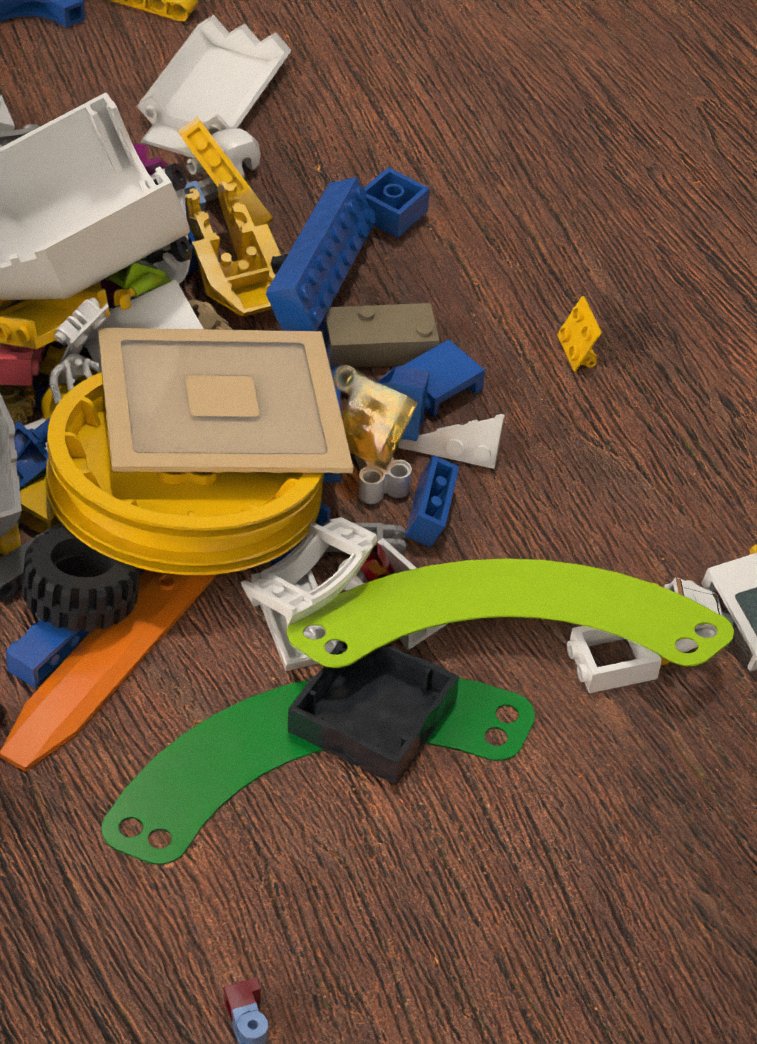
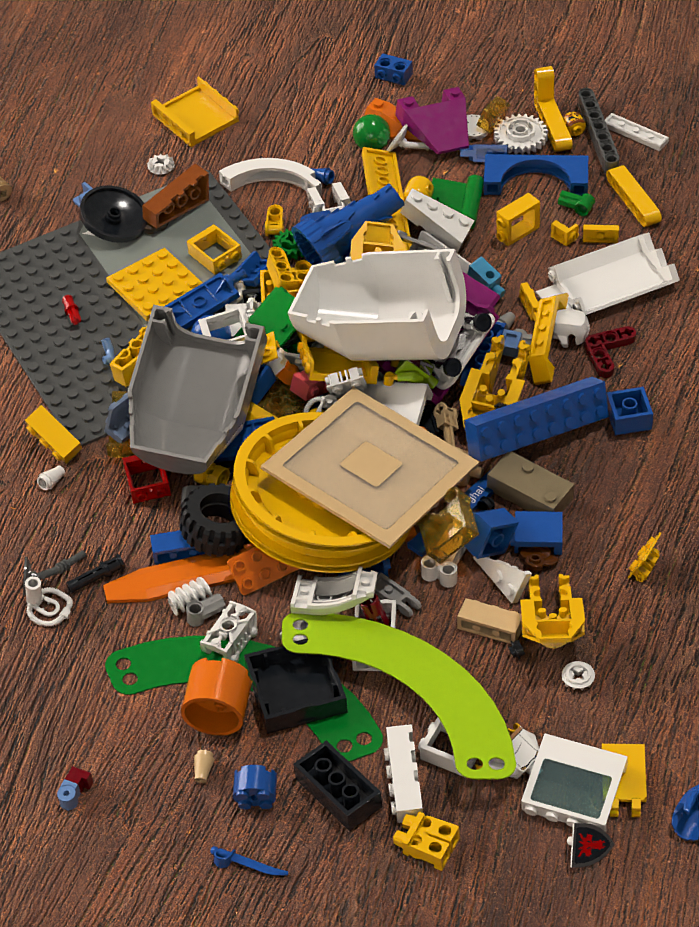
camera: 50 degrees right, 0 degrees up
blue brick [405,455,459,548] -> none
none -> white piece [168,577,212,616]
none -> orange brick [181,658,252,735]
none -> light grey piece [186,594,226,627]
none -> tan cone [194,750,215,783]
none -> white piece [200,601,258,663]
none -> blue sword [210,846,288,875]
none -> orange bracket [227,542,299,595]
none -> blue brick [233,765,277,809]
none -> black brick [293,740,383,831]
none -> white wedge [384,724,423,823]
none -> yellow hips [393,812,460,871]
none -> tan brick [457,598,522,644]
none -> yellow window [496,193,540,246]
none -> black plate [508,640,525,659]
none -> yellow hinge [519,282,539,321]
none -> reddish brown plate [520,547,559,572]
none -> yellow connector [520,574,585,649]
none -> yellow bracket [551,220,579,246]
none -> green piece [558,190,596,216]
none -> white gear [562,661,595,691]
none -> yellow panel [583,225,619,243]
none -> dark red beam [585,326,636,378]

